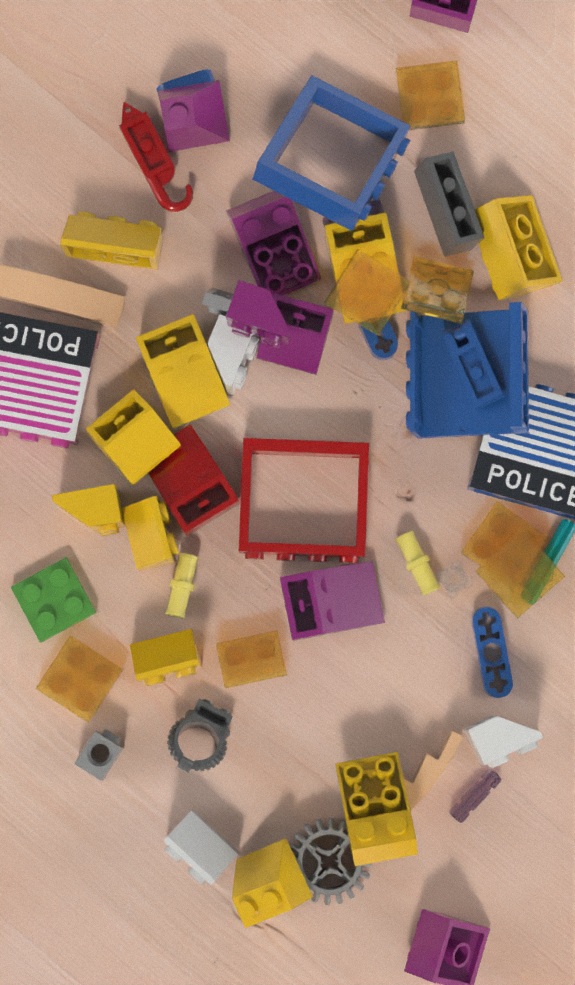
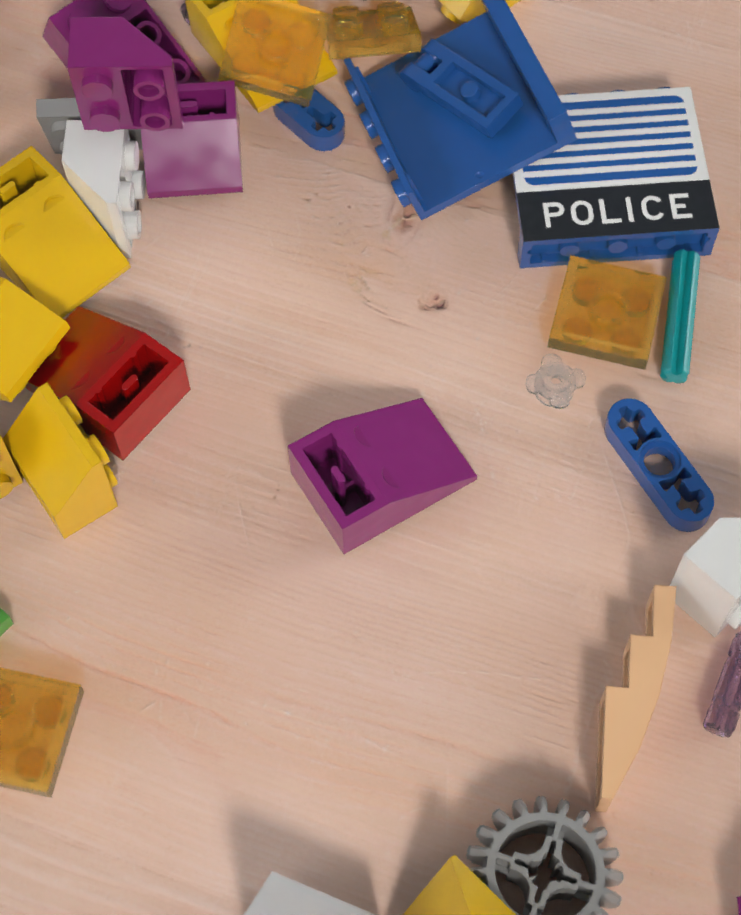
camera: 20 degrees left, 20 degrees down
light grey brick [75,729,124,781] -> none
yellow slope [129,629,202,686] -> none
light yellow pin [165,553,199,619] -> none
dark grey piece [167,699,233,773] -> none
clear yellow plate [216,630,287,689] -> none
red window [238,438,369,563] -> none
yellow slope [335,751,418,867] -> none
light yellow pin [395,531,441,596] -> none
clear yellow plate [475,529,565,619] -> none

